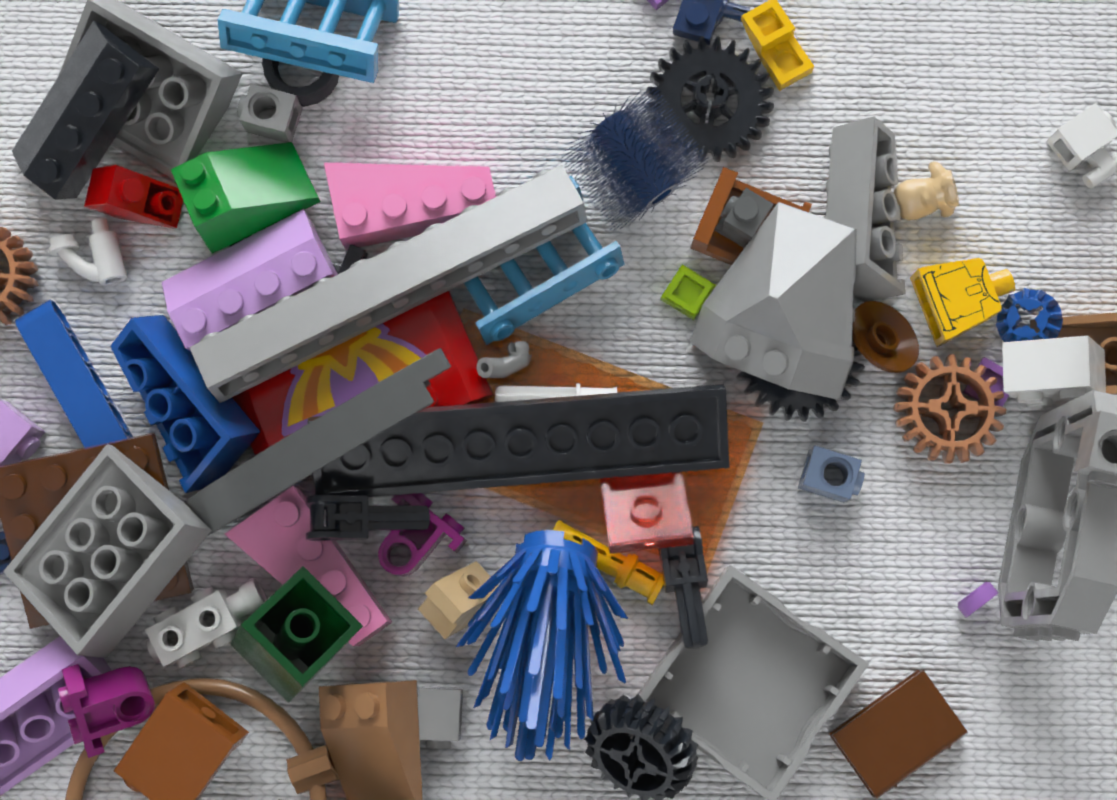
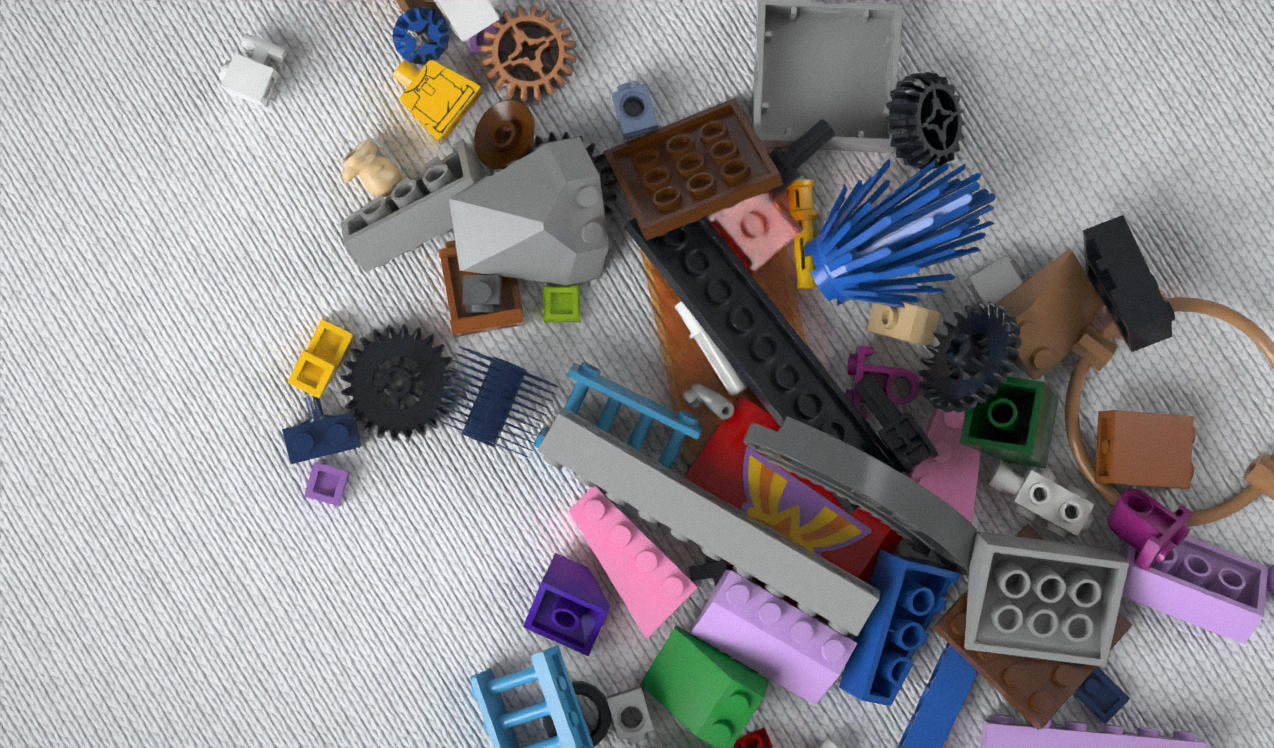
camera: 125 degrees left, 5 degrees up
none -> dark purple slope [523,553,611,656]
none -> reddish brown plate [603,98,783,241]
none -> black gear [918,302,1021,413]

